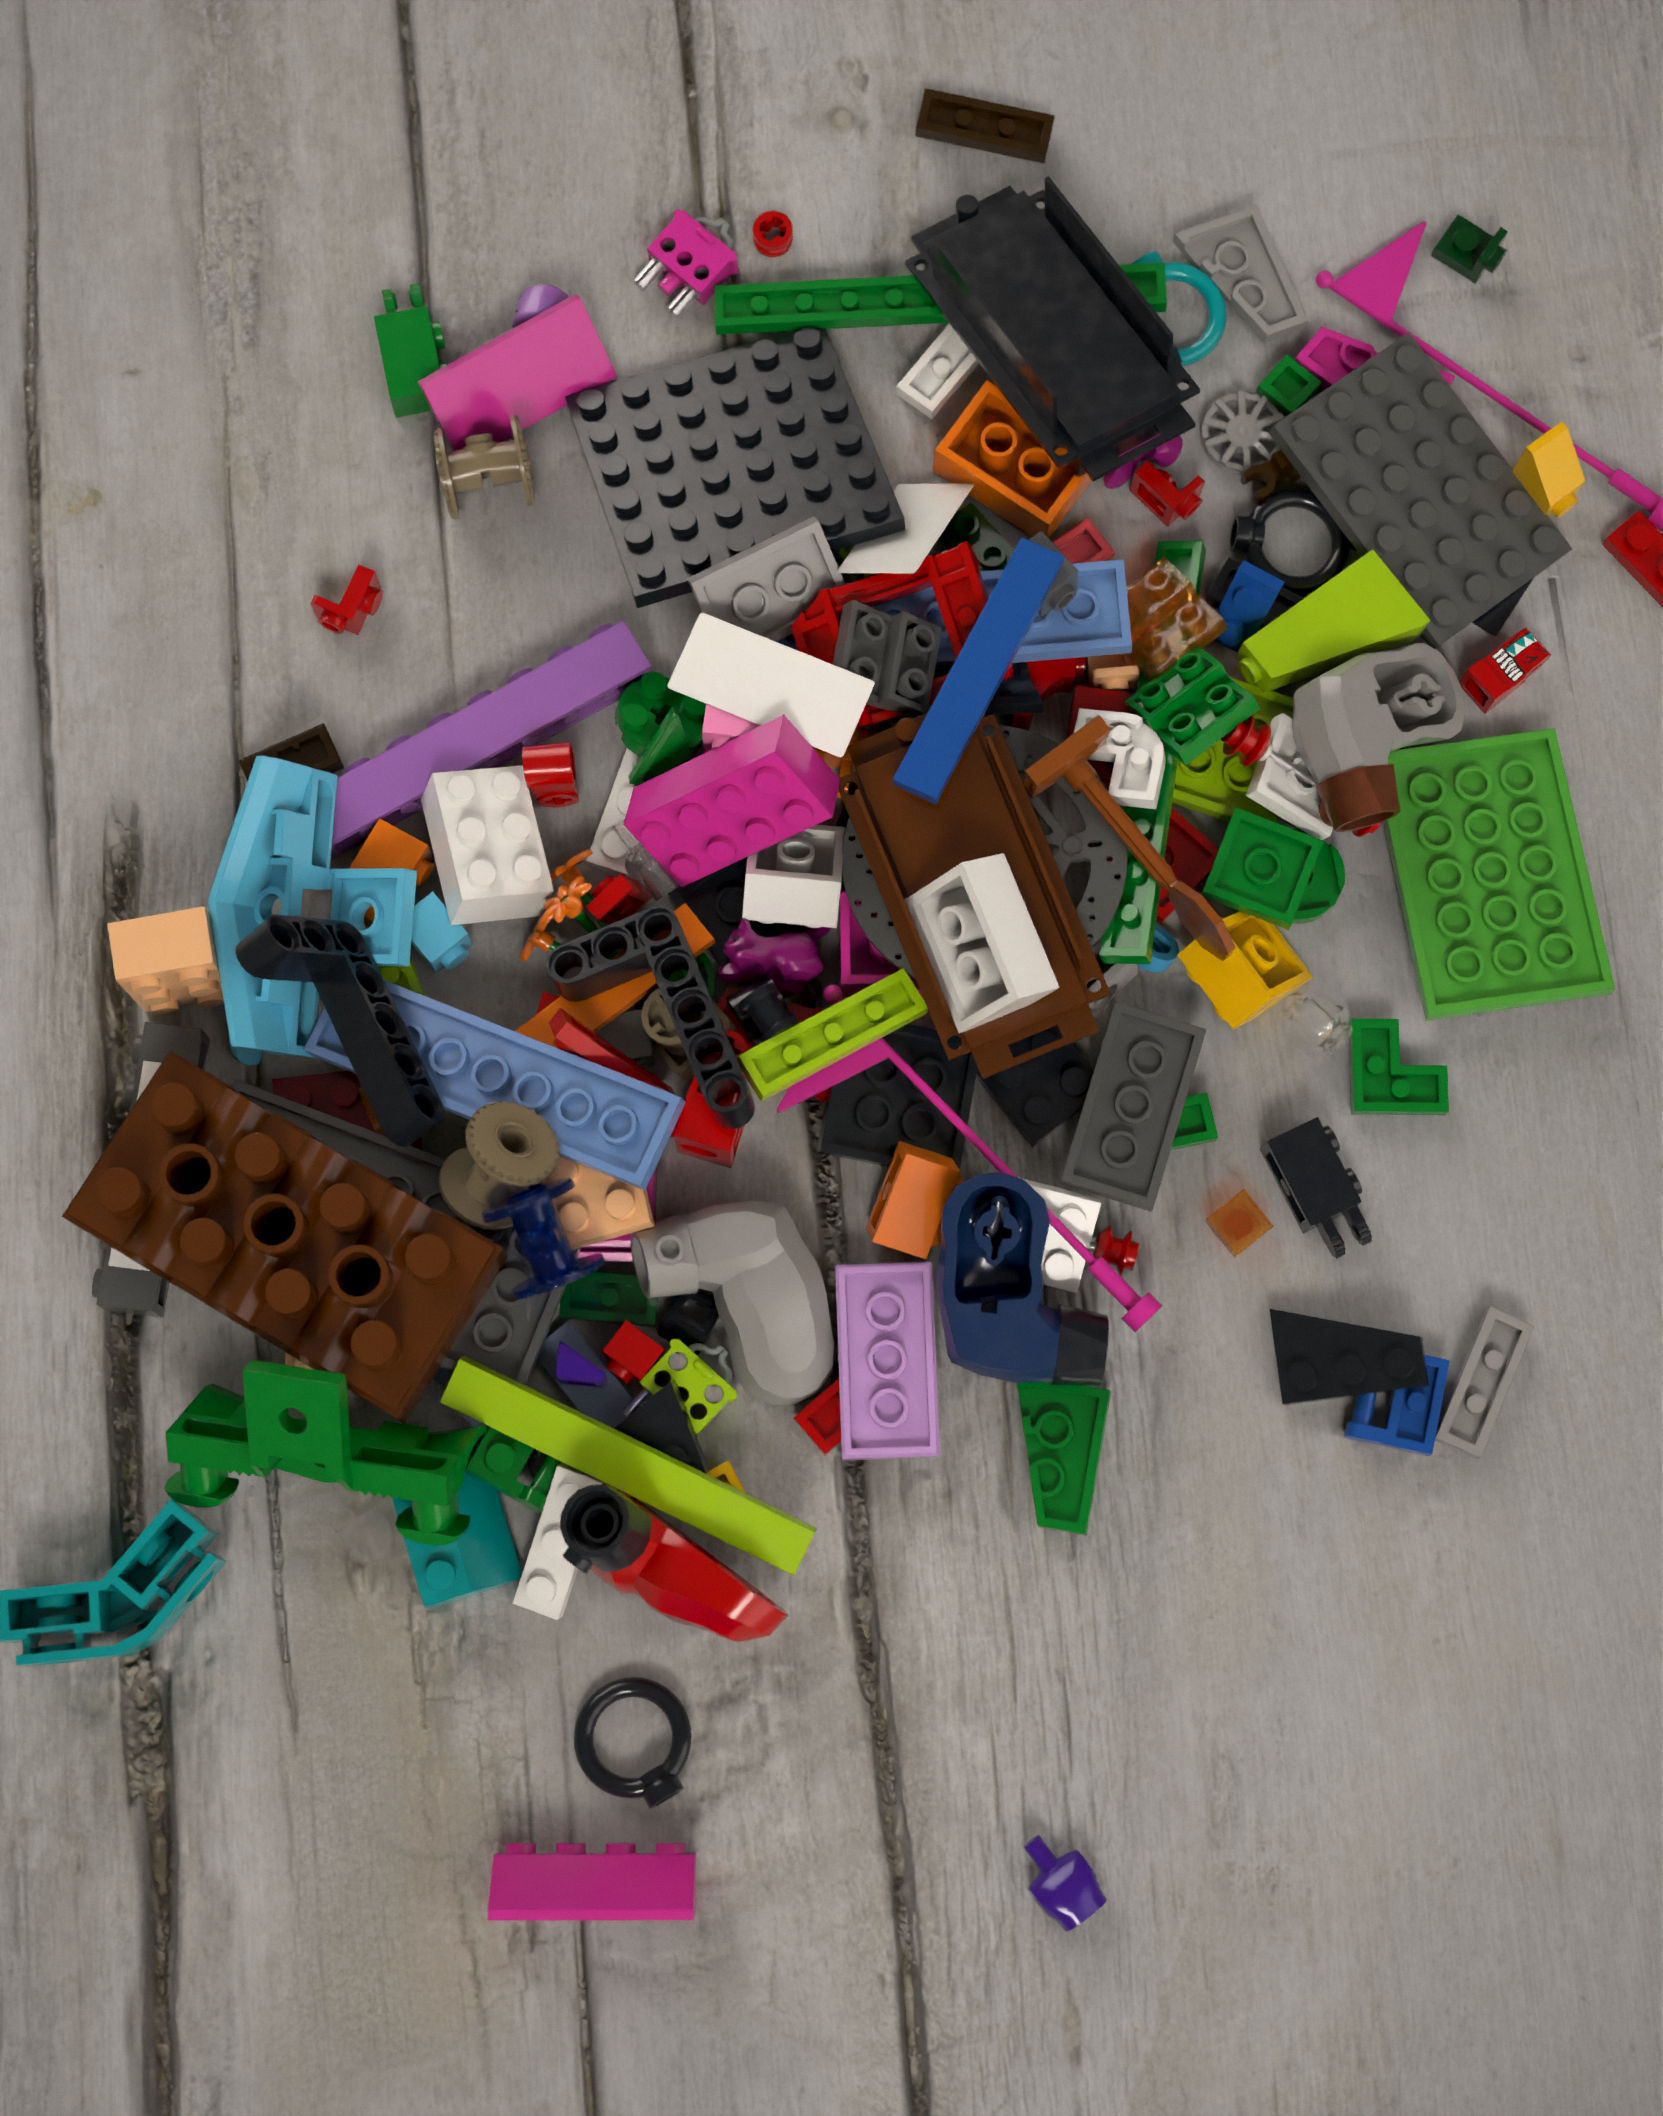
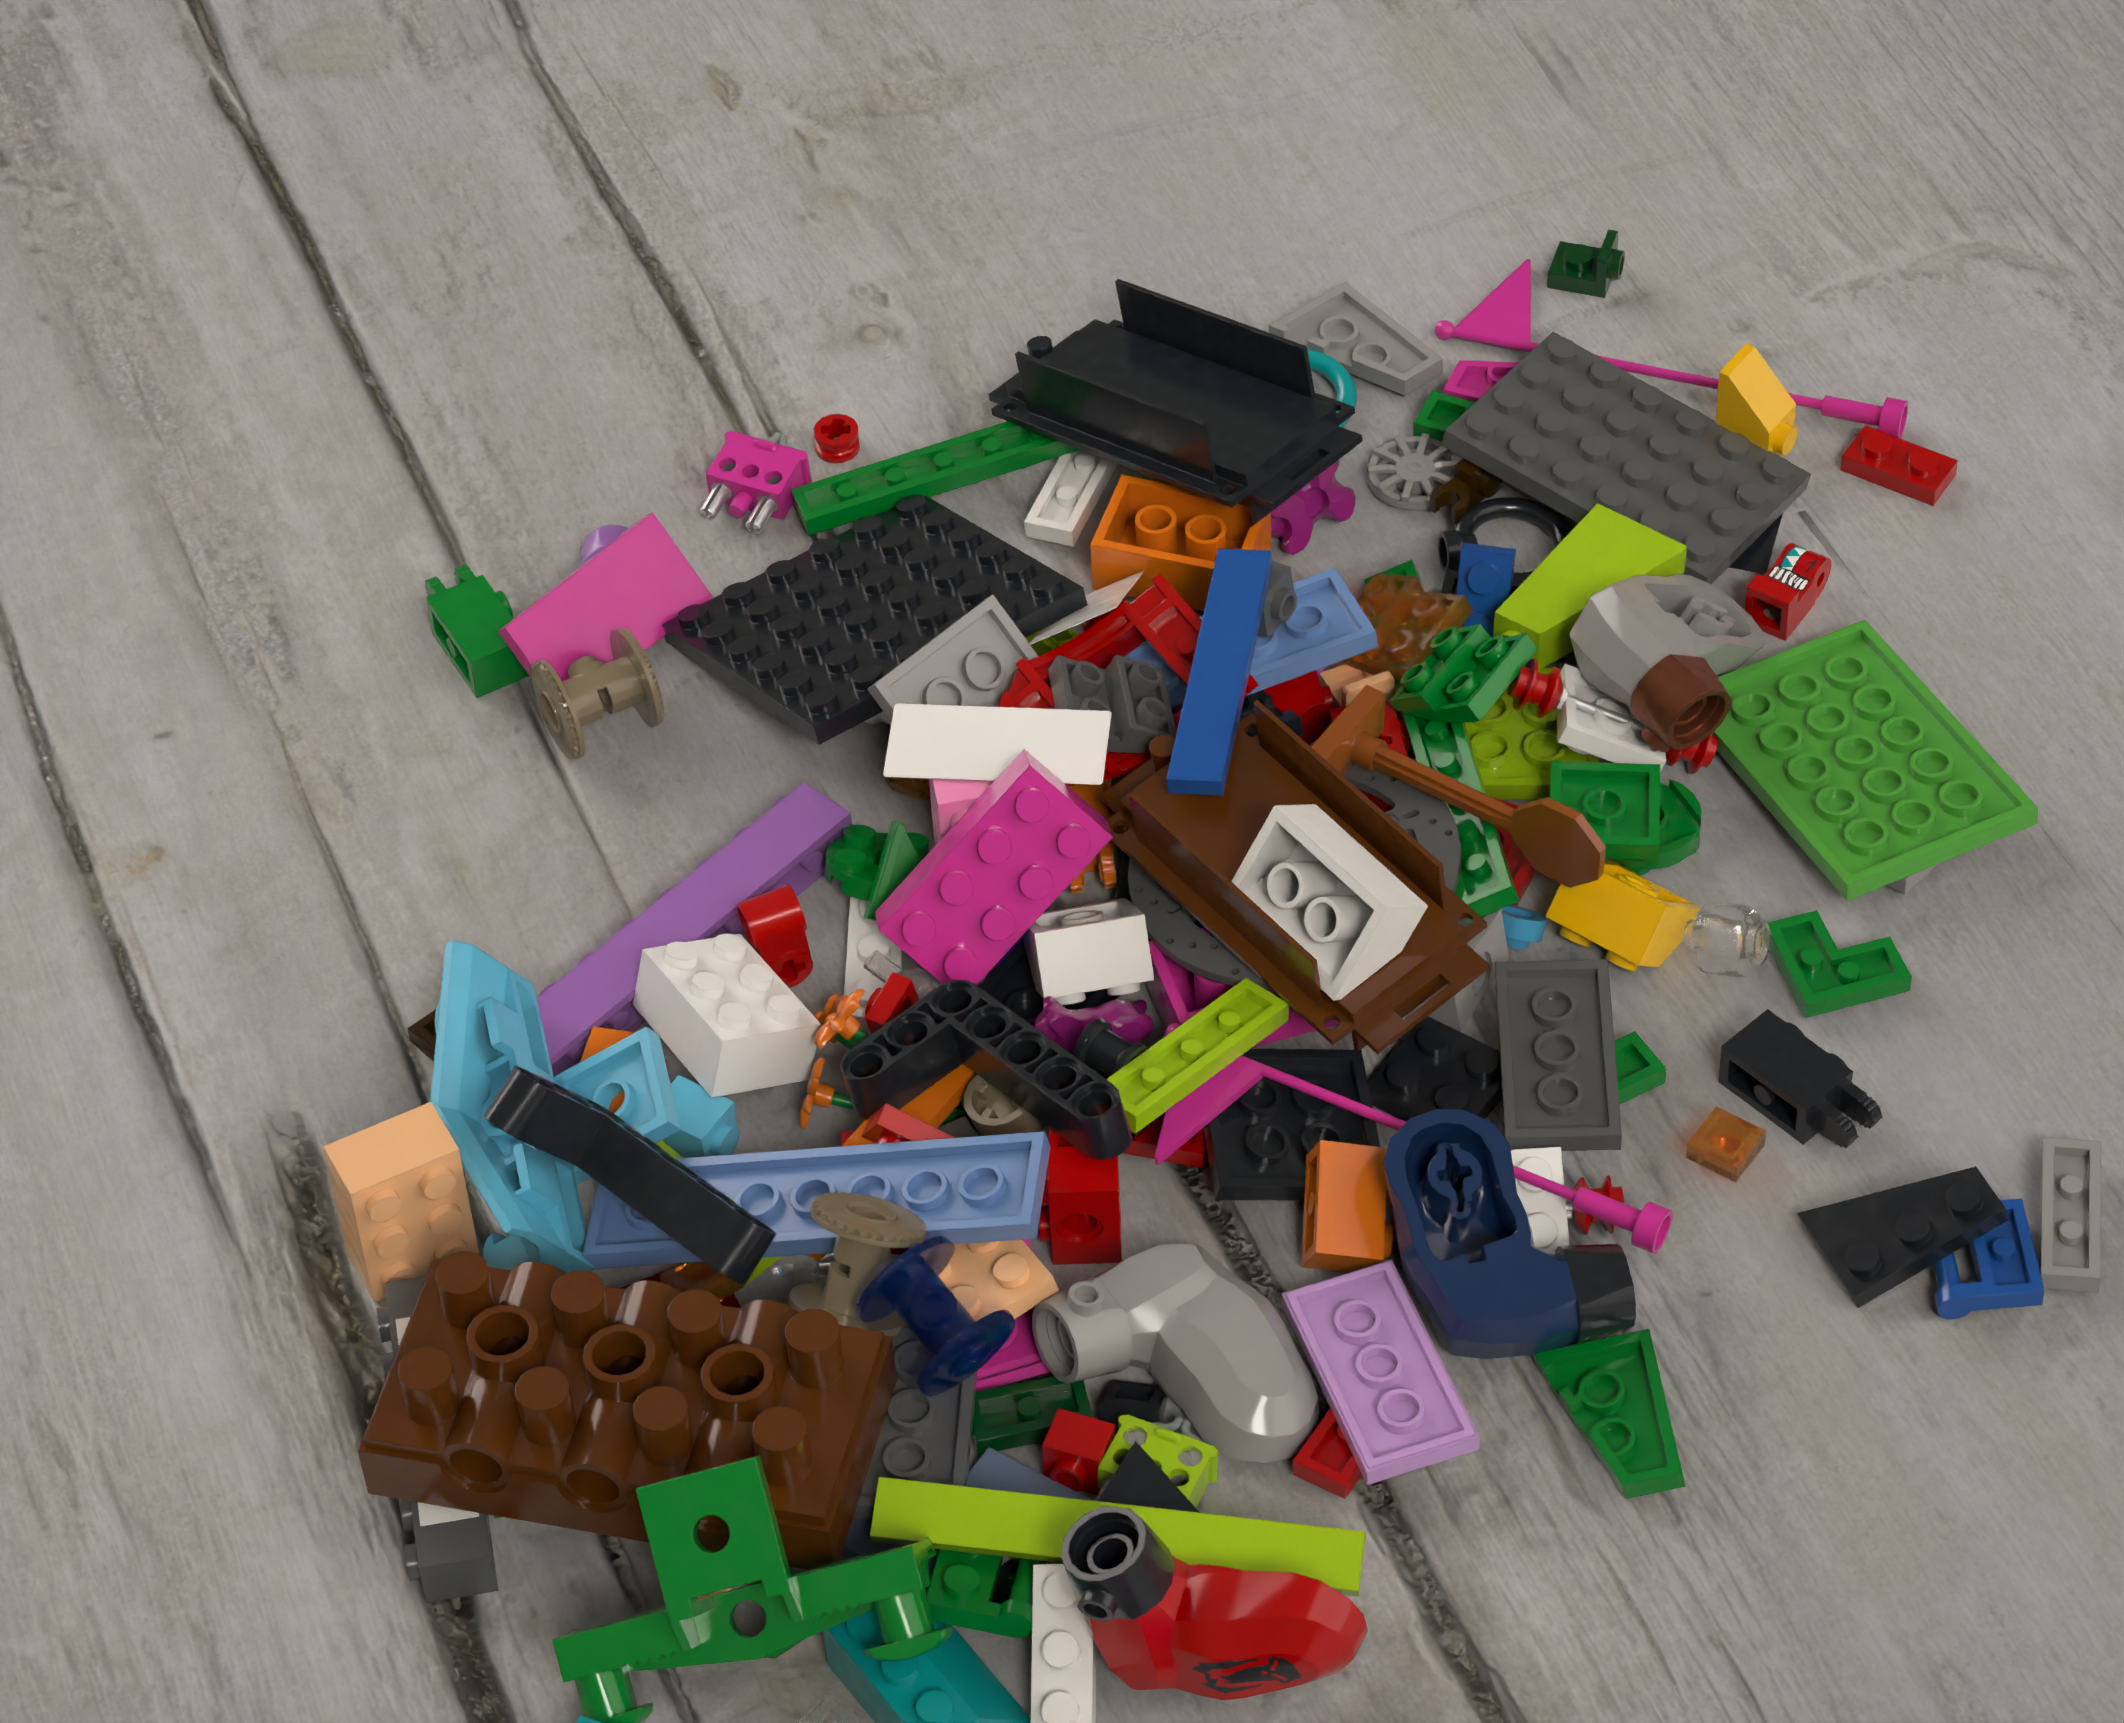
camera: 10 degrees left, 30 degrees down
red bracket [310,564,383,635] -> none
dark purple slope [555,1341,607,1388] -> none
dark brown plate [915,88,1055,164] -> none
white plate [1074,708,1166,809] -> none
red bracket [1129,461,1205,527] -> none

